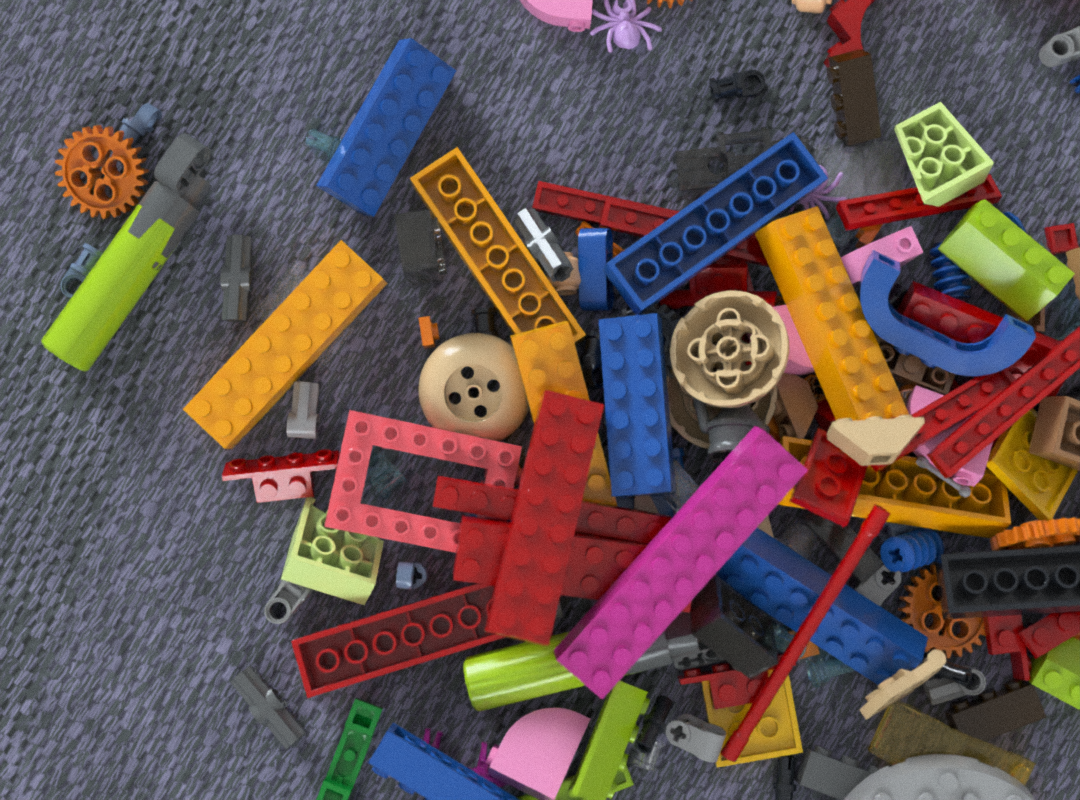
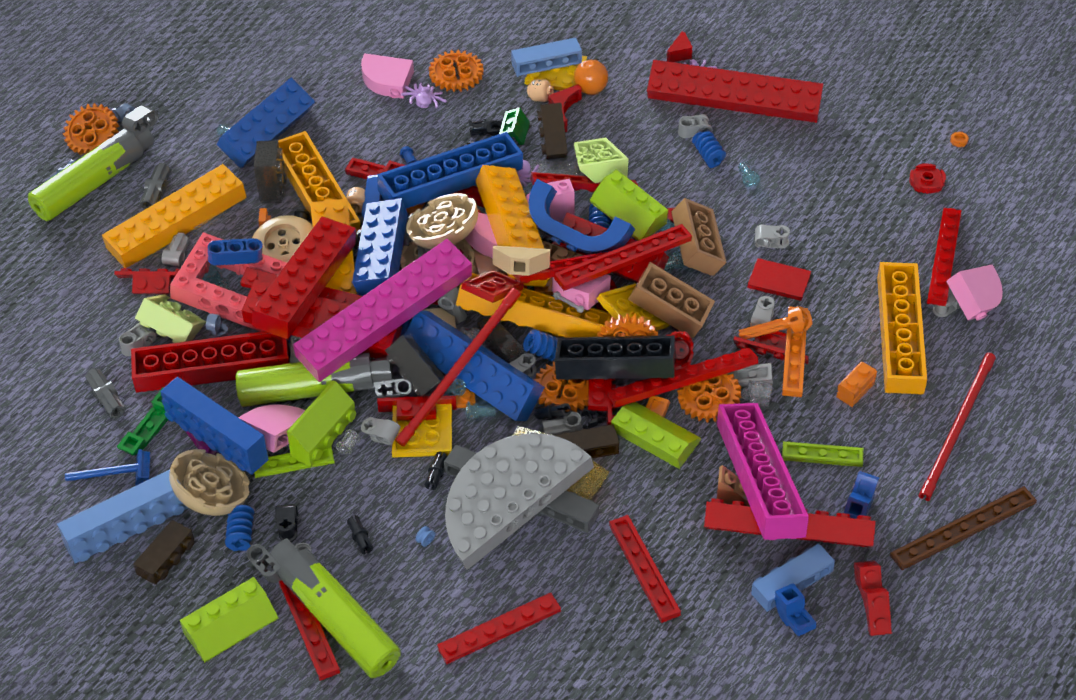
camera: 15 degrees right, 35 degrees down
dark grey piece [514,208,574,282] -> none
black pin [634,695,674,754] -> none
tan plate [859,650,946,720] -> none
none -> blue beam [207,238,263,265]
none -> blue pin [400,146,417,164]
none -> green panel [499,108,530,145]
none -> black piece [577,408,606,429]

